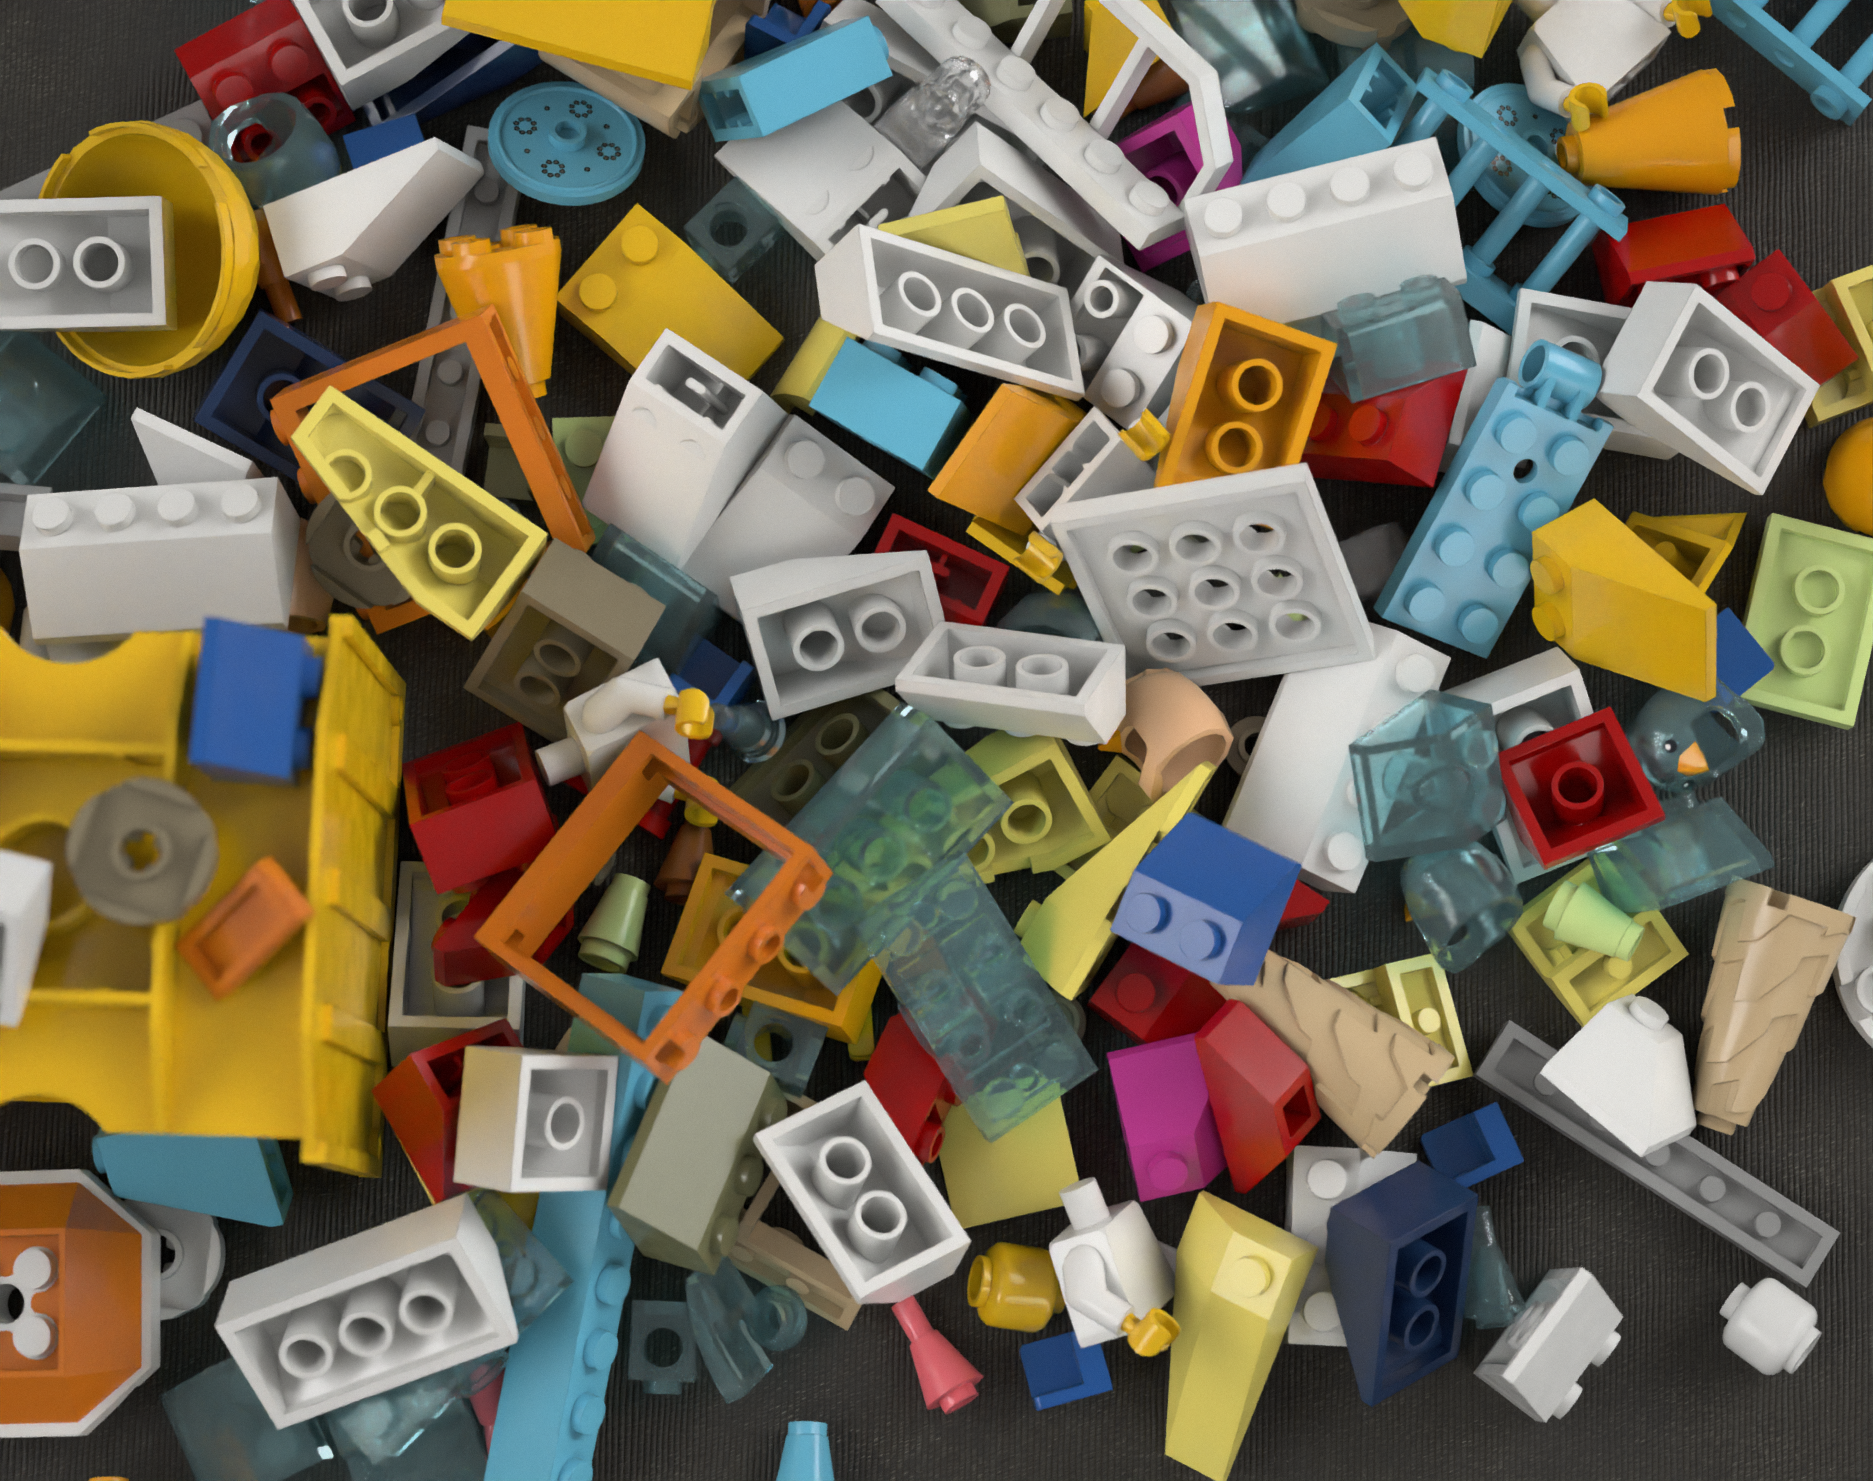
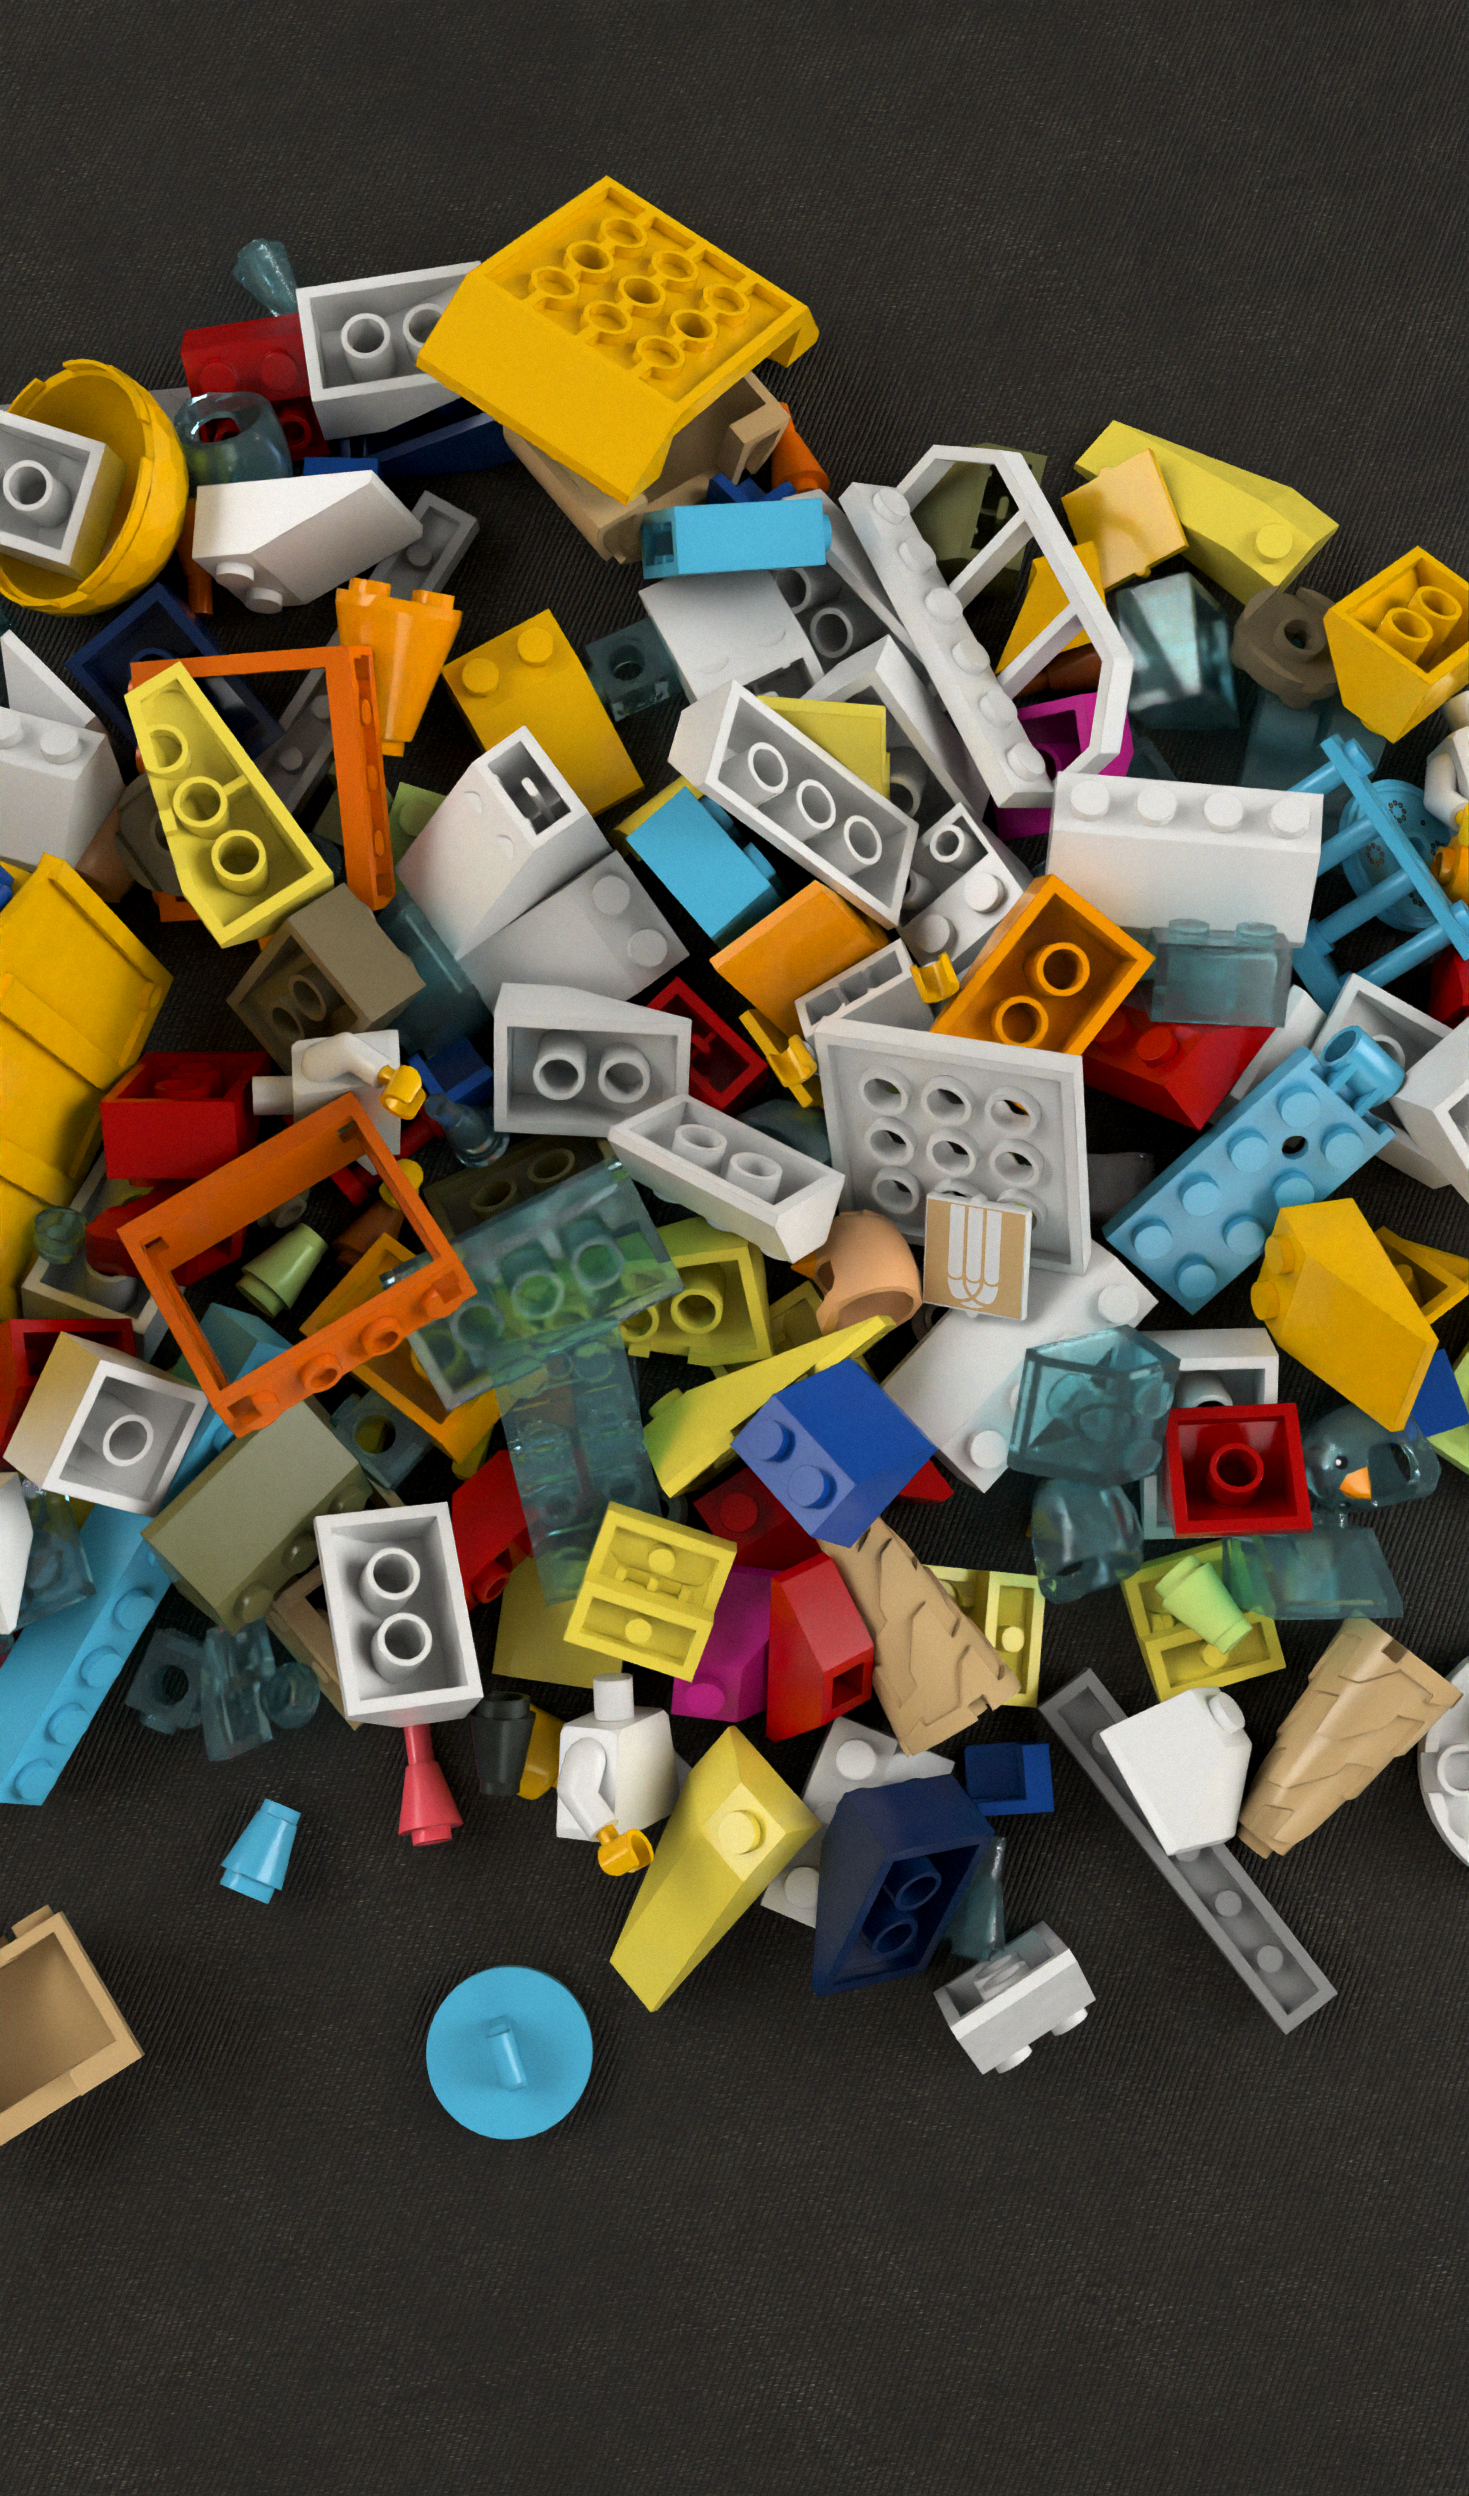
camera: 25 degrees right, 0 degrees up
medium azure shield [488,81,645,206] -> none
clear piece [873,56,991,170] -> none
blue panel [1019,1330,1113,1411] -> none
medium azure slope [1240,42,1417,185] -> none
white head [1719,1278,1822,1375] -> none
none -> clear light blue hinge [33,1206,89,1265]
none -> pearl dark grey cone [469,1691,536,1796]
none -> light yellow slope [563,1501,737,1683]
none -> piece [923,1191,1032,1322]

